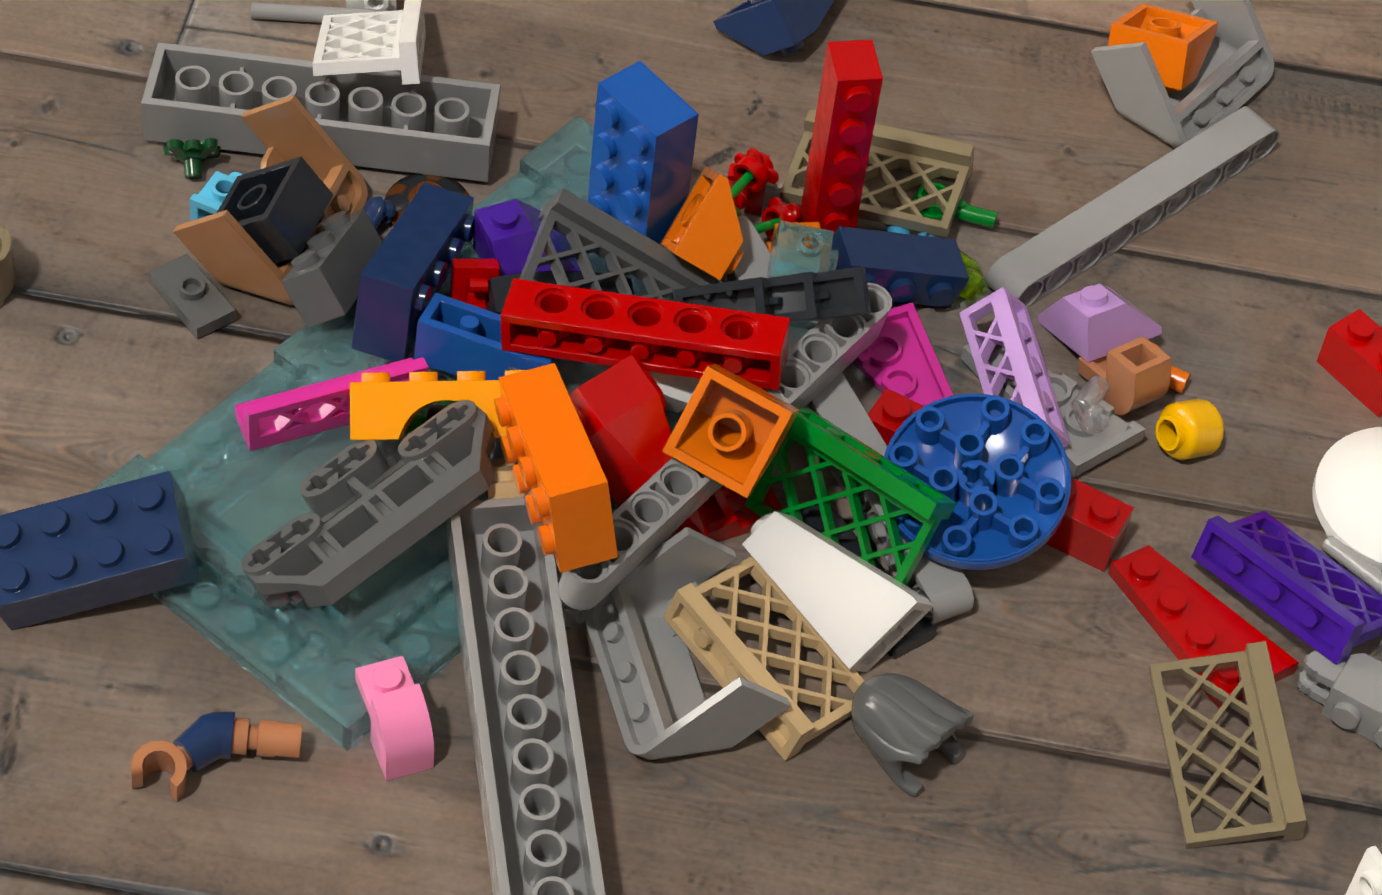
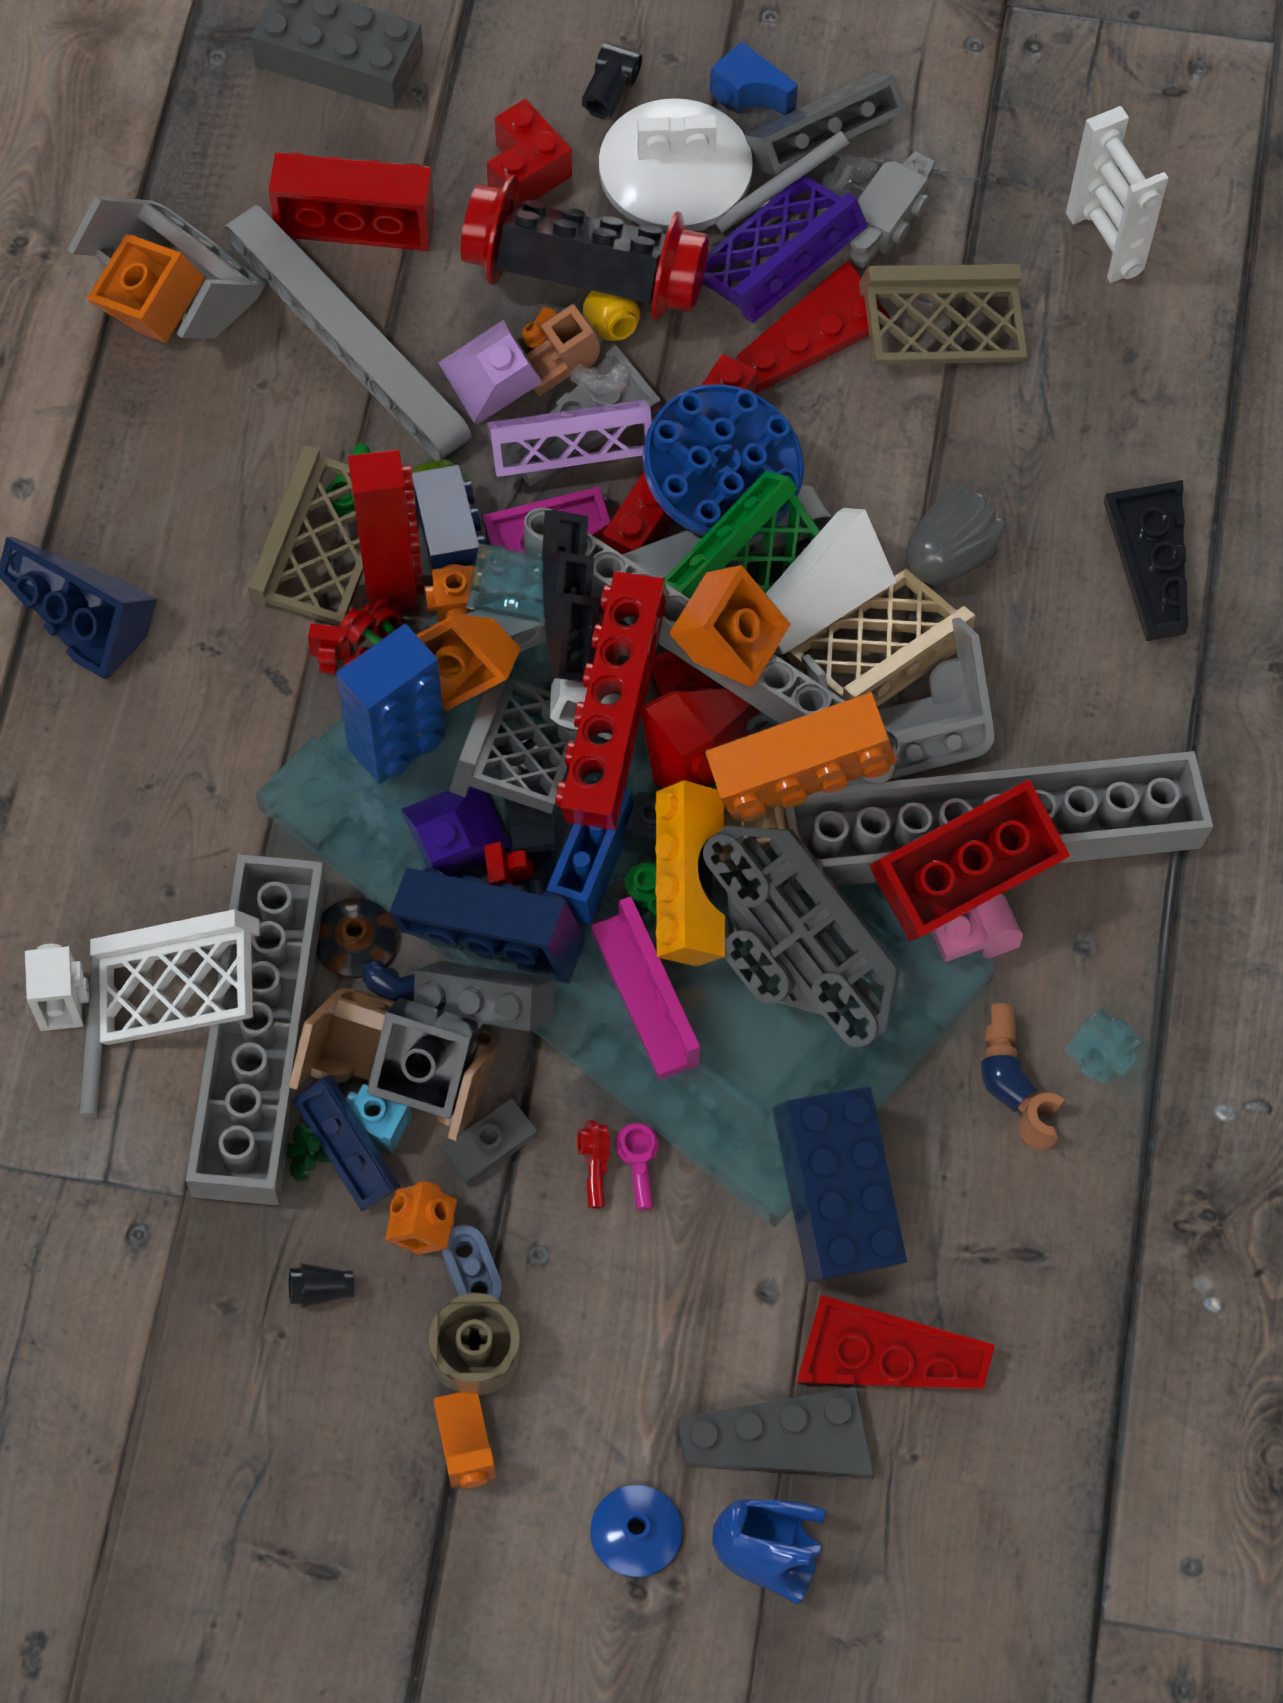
camera: 85 degrees left, 15 degrees up
none -> red brick [268,152,435,251]
none -> black cone [288,1263,354,1308]
none -> dark blue tile [292,1075,401,1212]
none -> orange brick [385,1181,457,1255]
none -> sand blue plate [442,1225,502,1301]
none -> black brick [460,175,709,322]
none -> red plate [577,1120,610,1209]
none -> dark pink plate [615,1123,659,1211]
none -> red brick [868,779,1070,941]
none -> clear light blue brick [1064,1009,1142,1084]

